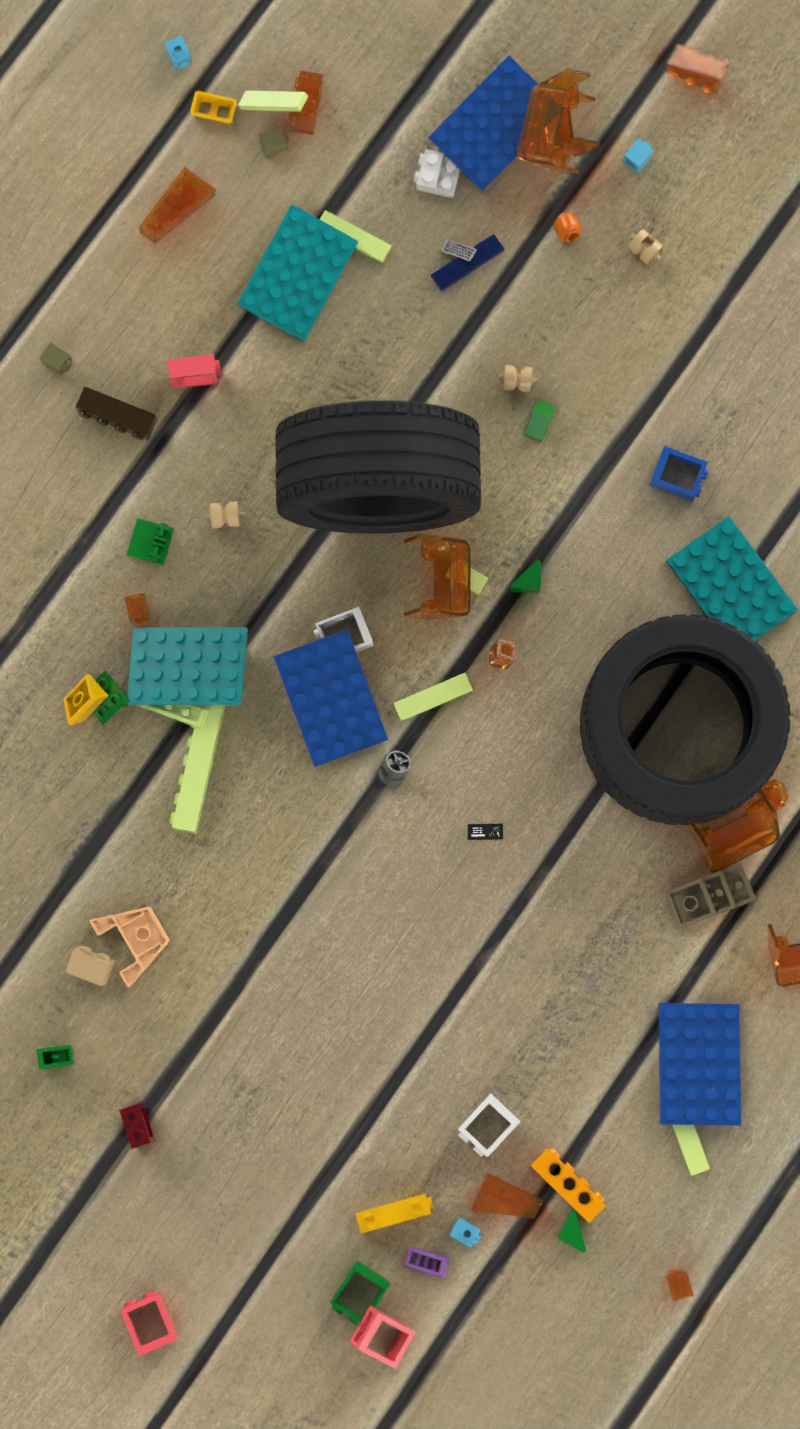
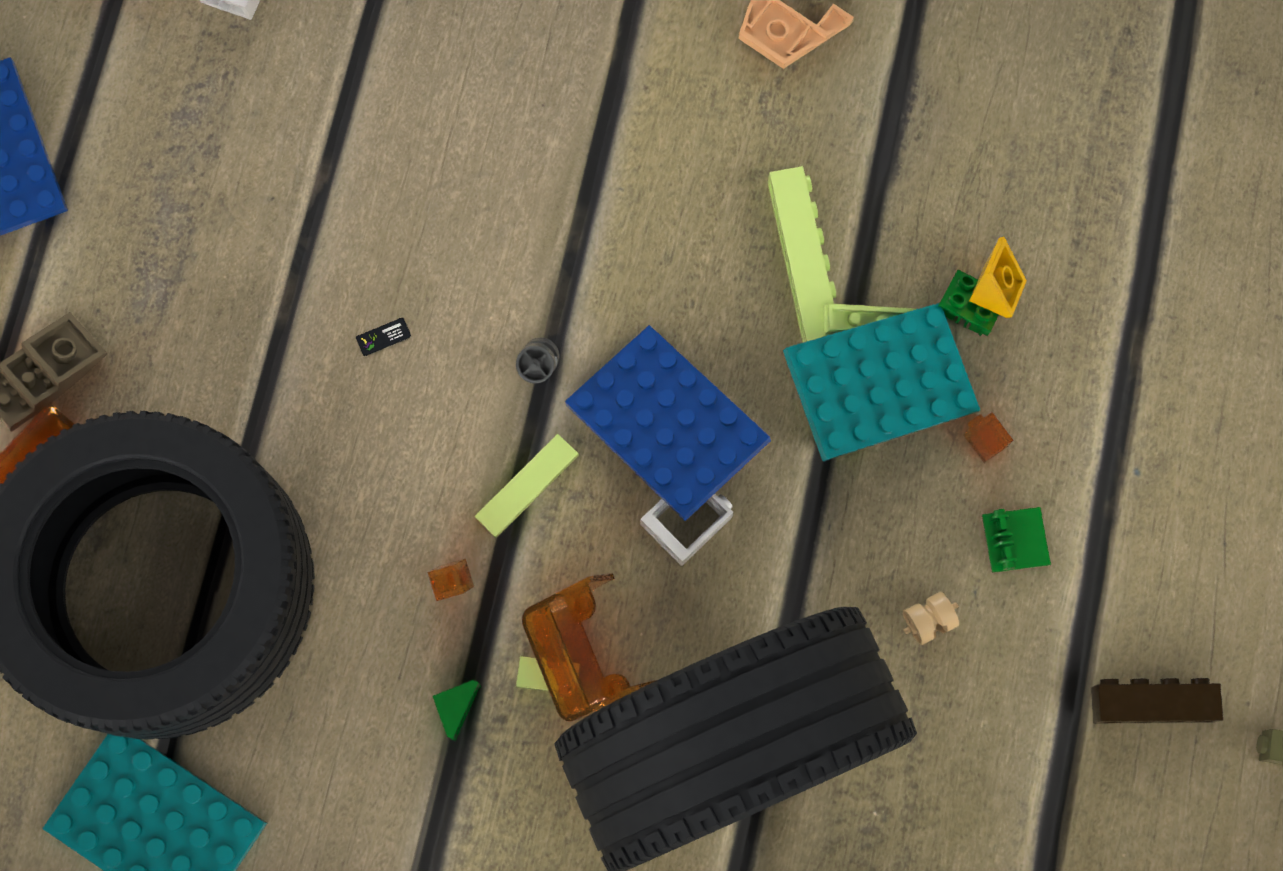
camera: 155 degrees right, 5 degrees down
coral window [167,354,222,389] -> none

